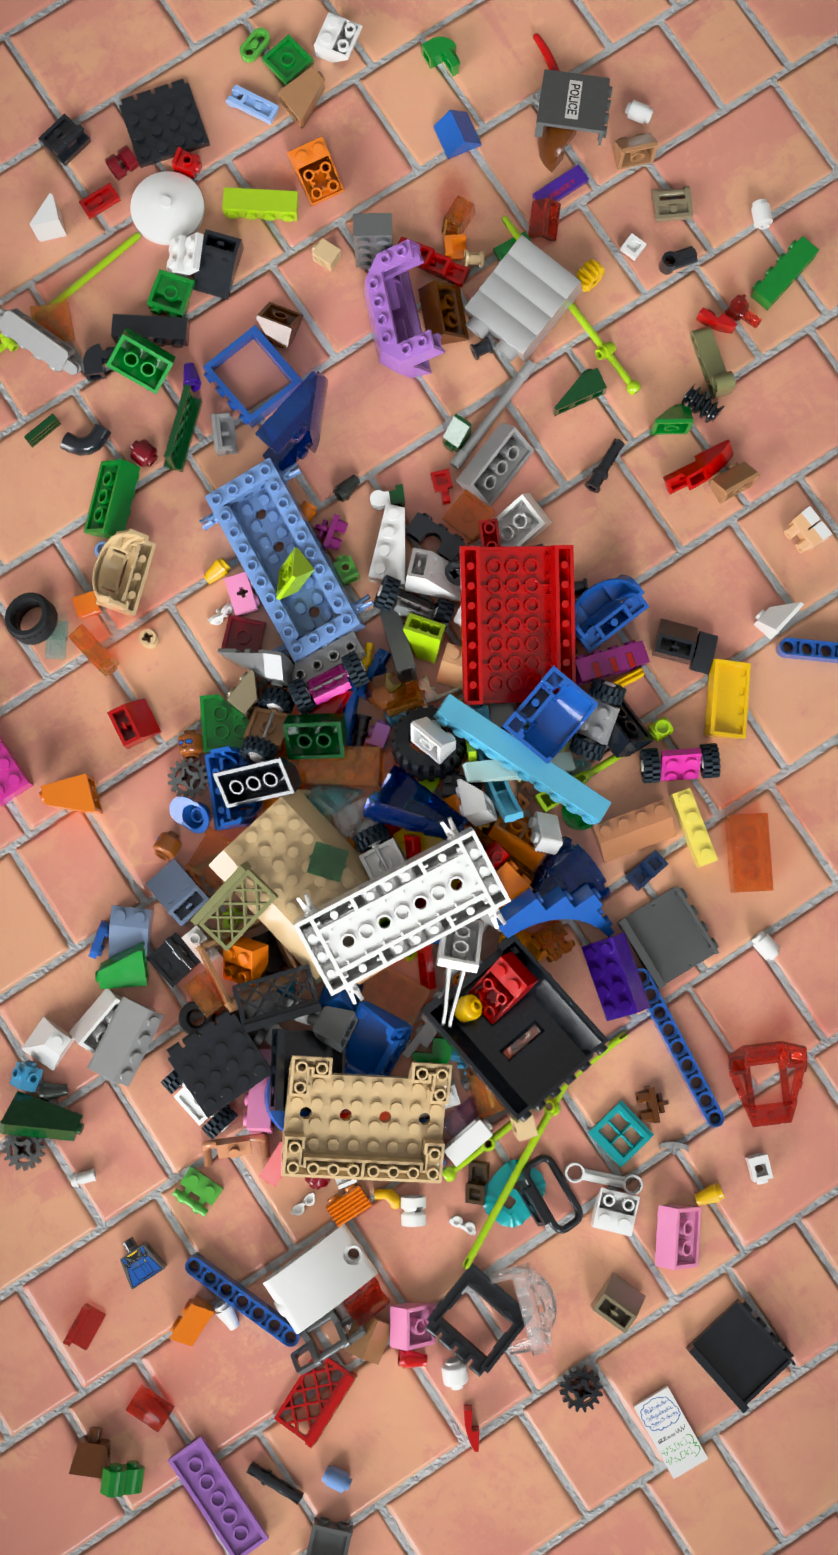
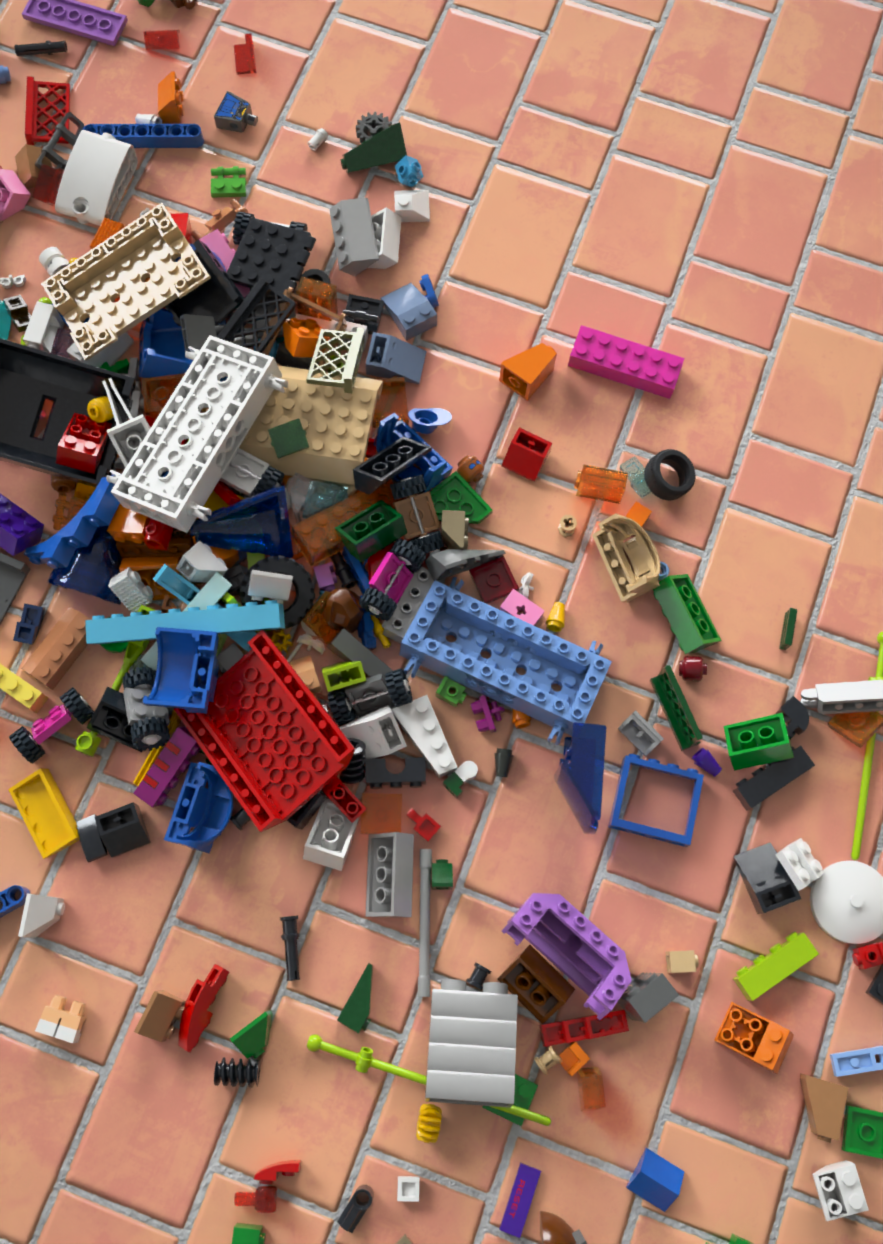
camera: 140 degrees right, 10 degrees down
pearl dark grey cone [39,1082,68,1101] -> none
black cylinder [60,424,111,456] -> none
slope [95,942,149,989] -> none
green plate [147,269,195,318] -> none
dark orange head [153,831,182,861] -> none
dark grey gear [167,758,208,799] -> none
reddish brown slope [256,302,303,349] -> none
lime slope [276,547,315,600] -> none
clear red panel [528,198,561,242] -> none
olive beam [690,326,736,399] -> none

